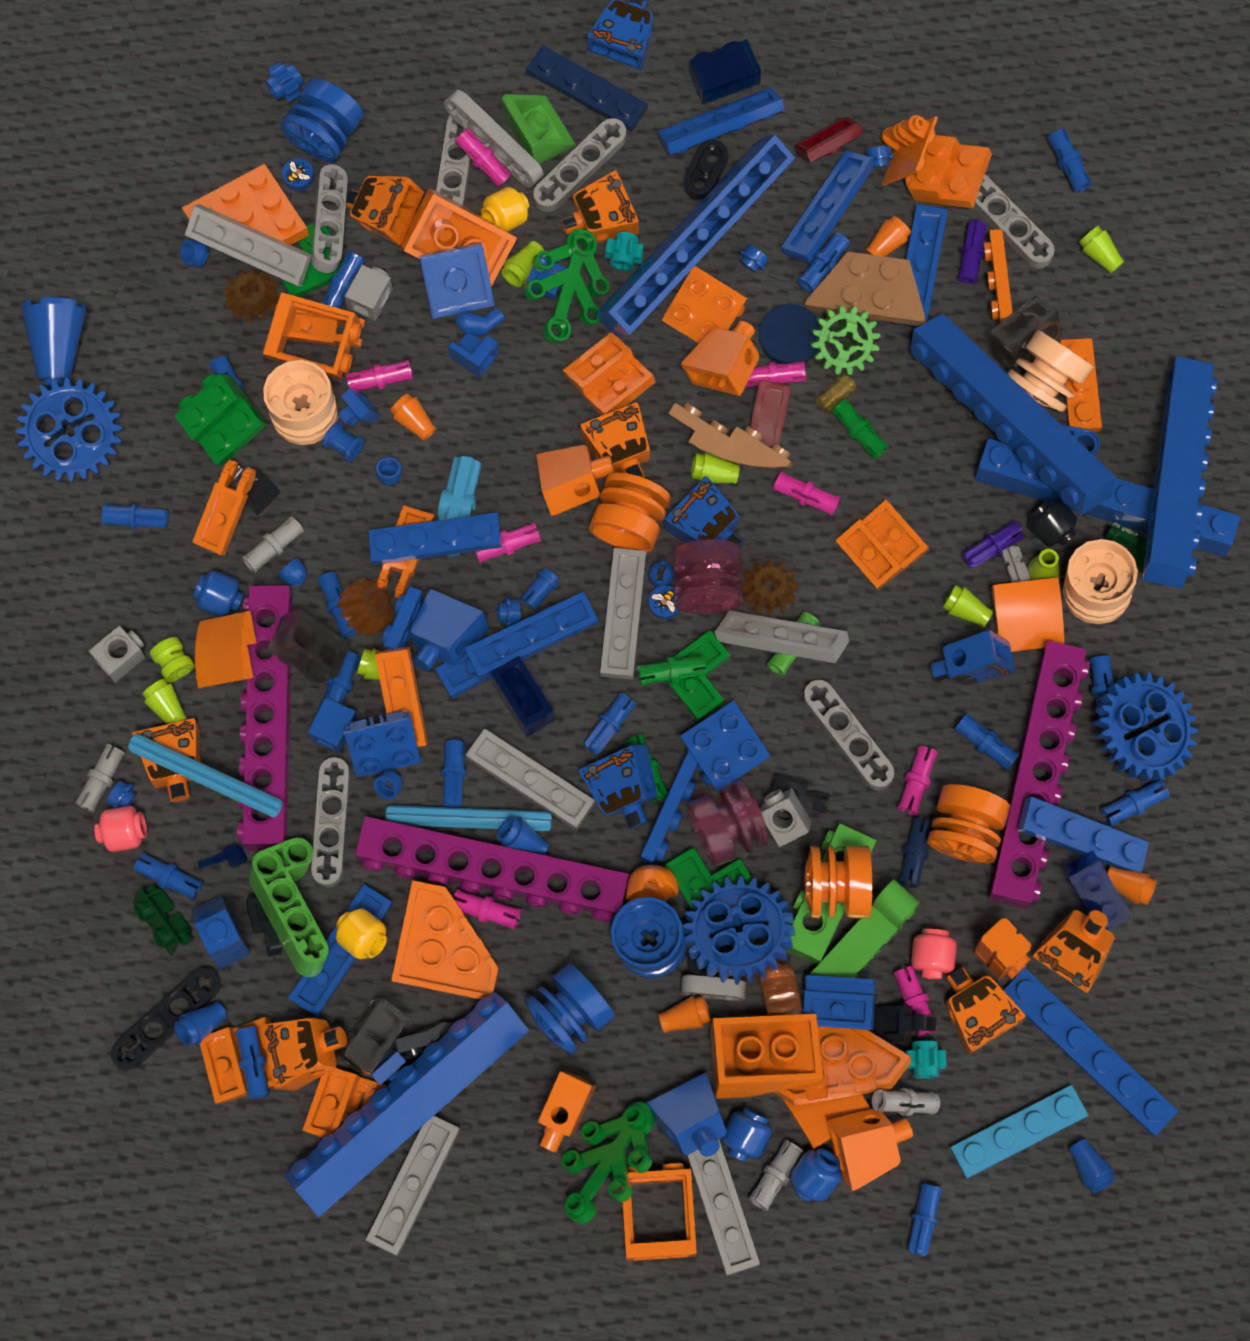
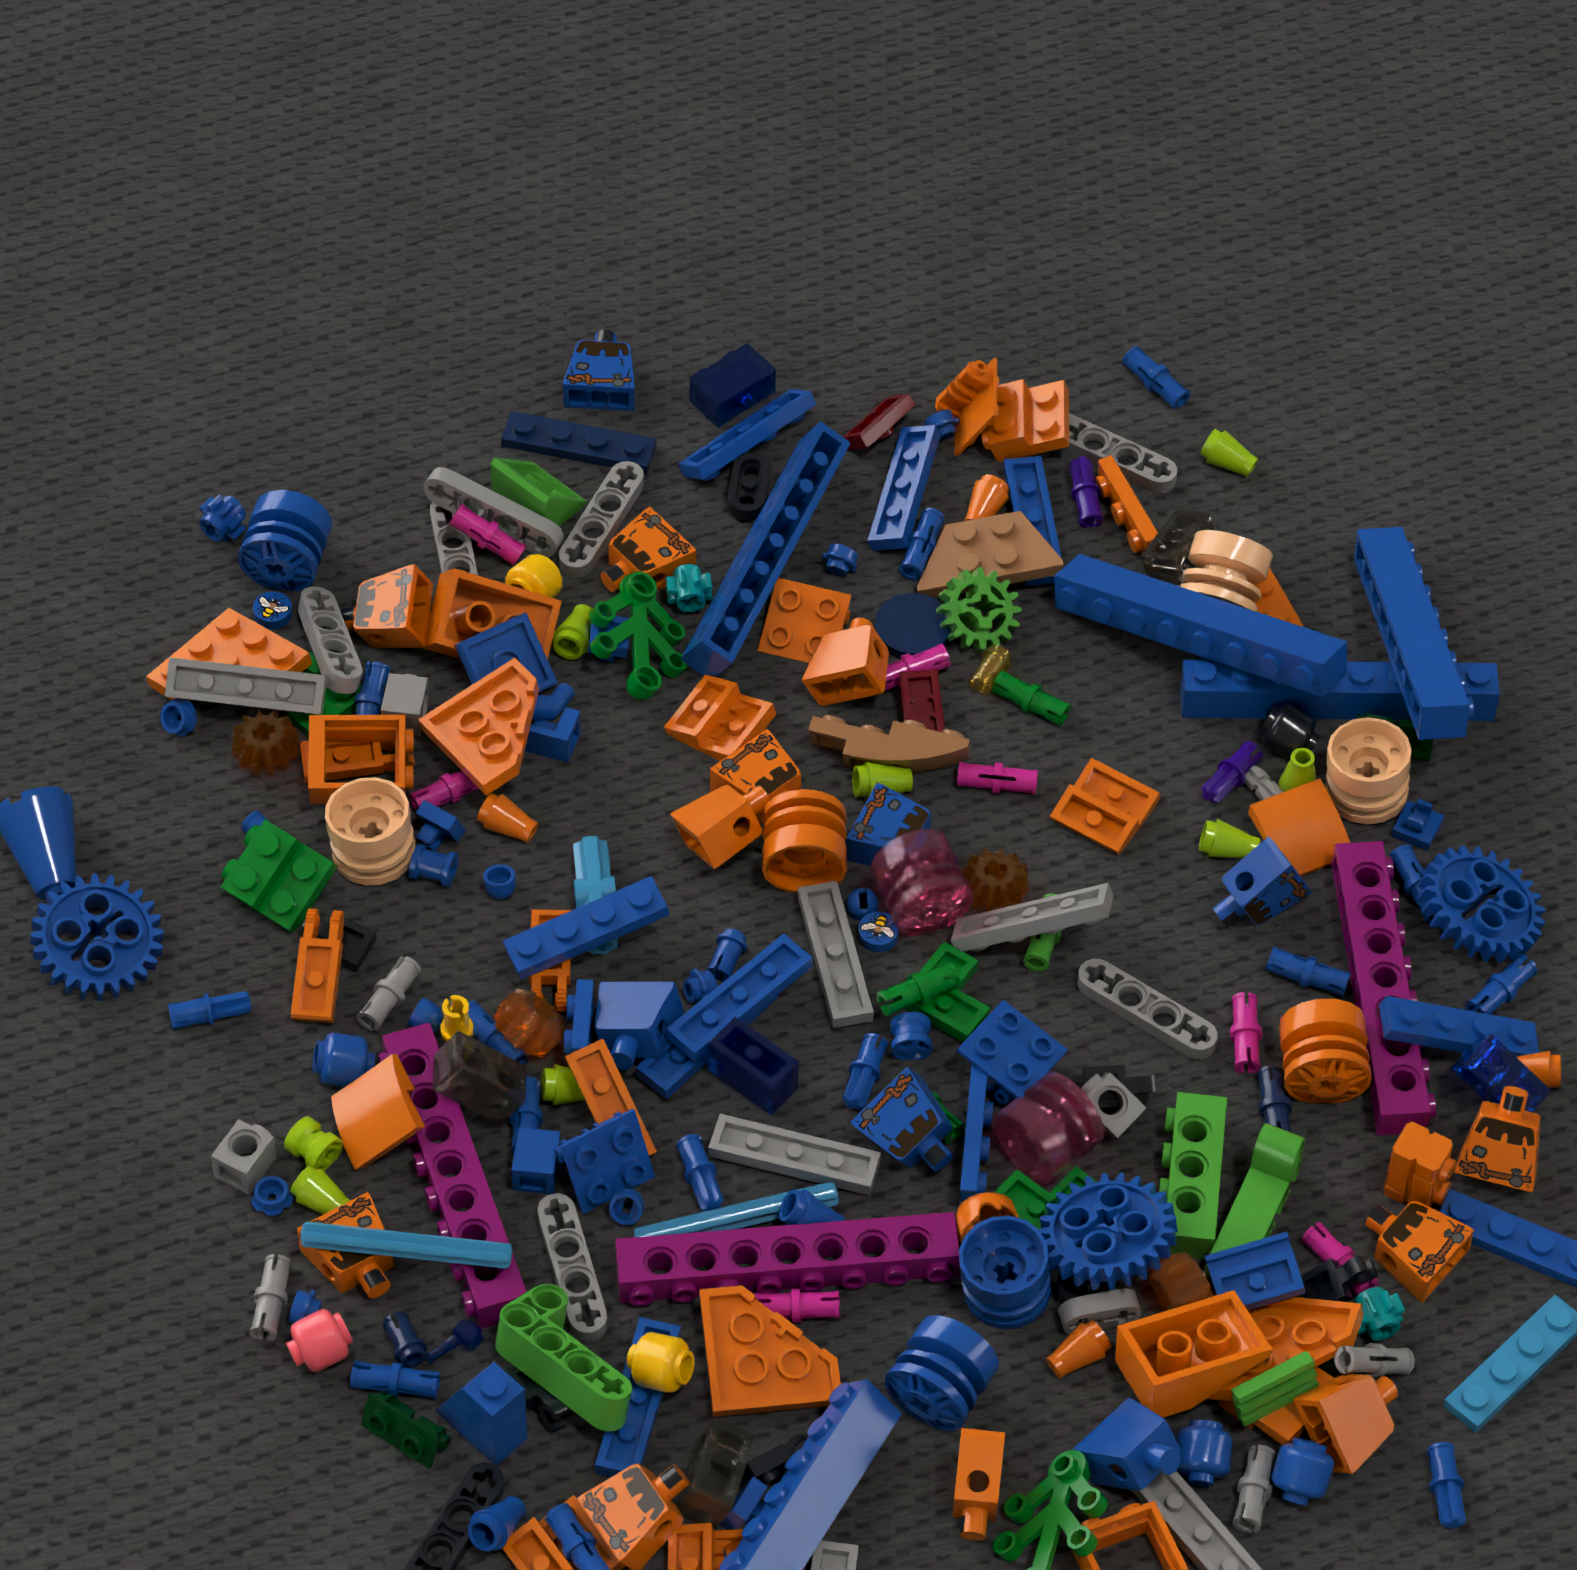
camera: 20 degrees left, 20 degrees down
dark pink pin [475,522,541,563] -> none
orange wheel [804,846,872,919] -> none
coral head [911,929,957,980] -> none
none -> blue plate [251,1176,293,1216]
none -> dark blue pin [382,1311,427,1368]
none -> orange plate [418,657,539,796]
none -> yellow pin [441,995,474,1061]
none -> blue wheel [890,1012,932,1060]
none -> bright green tile [1231,1351,1319,1427]
none -> blue tile [1391,798,1445,851]

